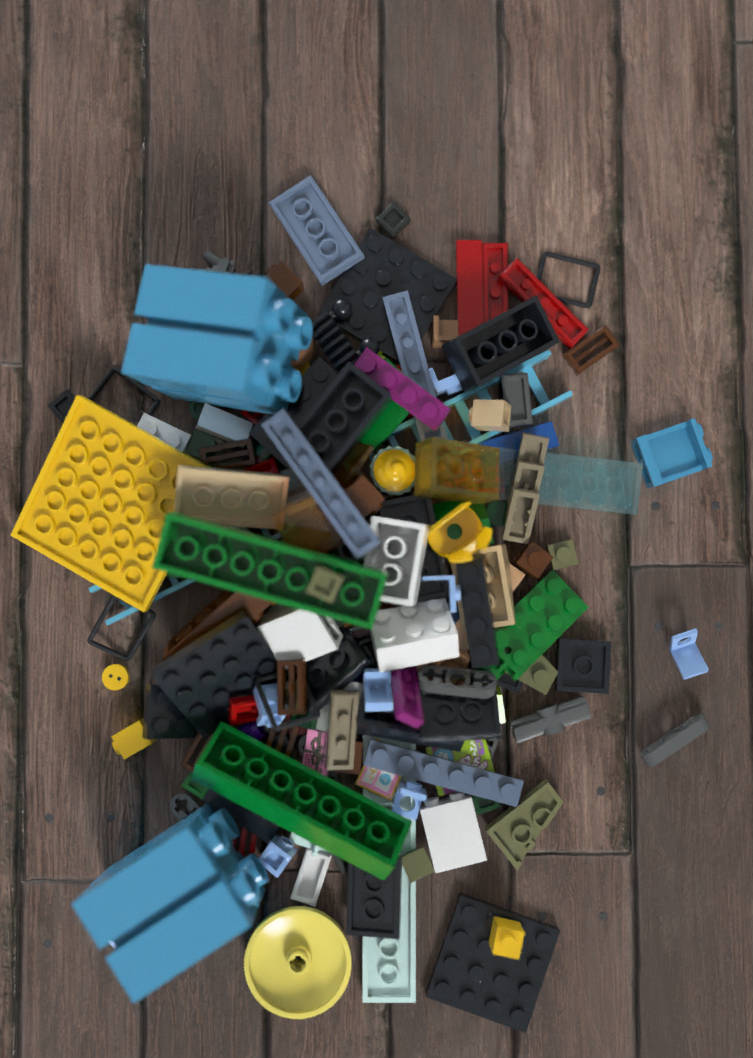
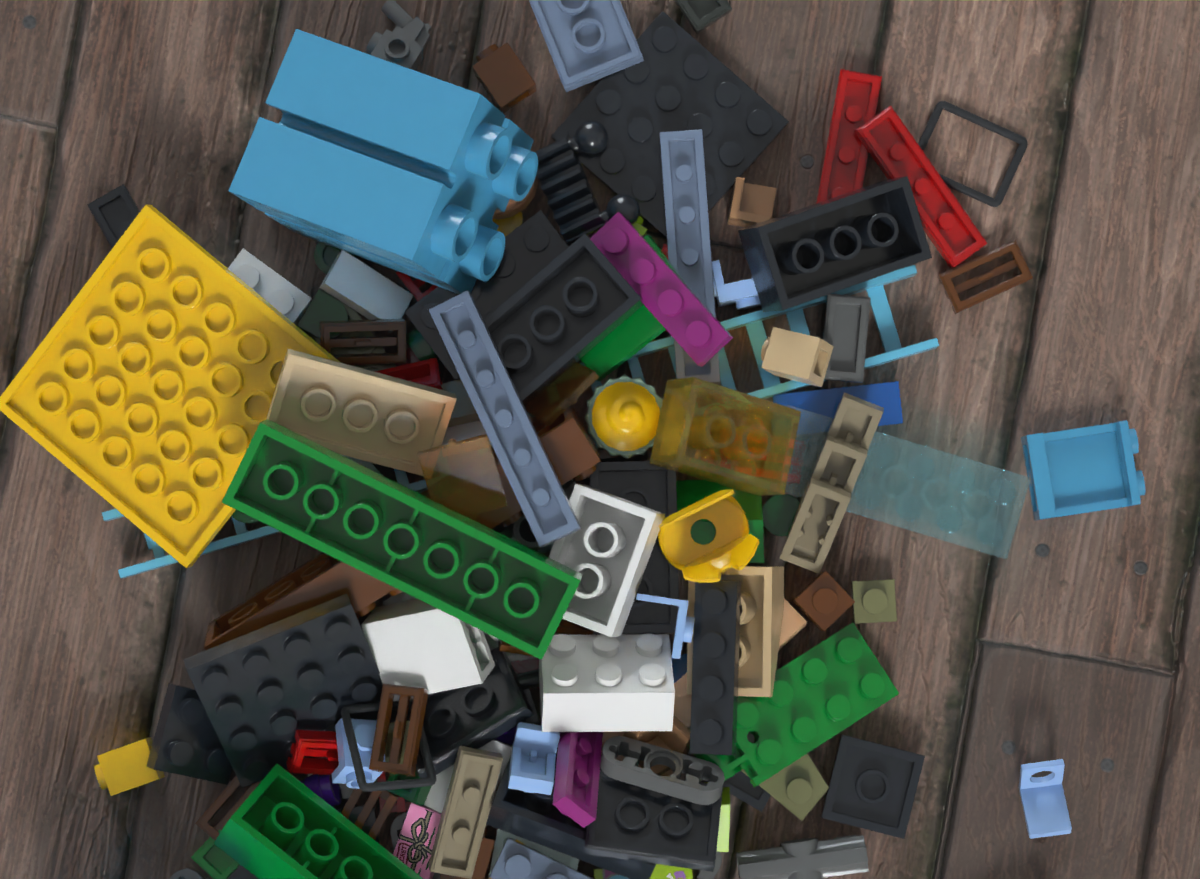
camera: 15 degrees right, 0 degrees up
black piece [87,595,156,661] -> none
black piece [88,367,160,416] -> none
yellow tile [102,664,130,690] -> none
olive tile [306,565,344,603] -> none
red tile [456,240,484,335] -> none

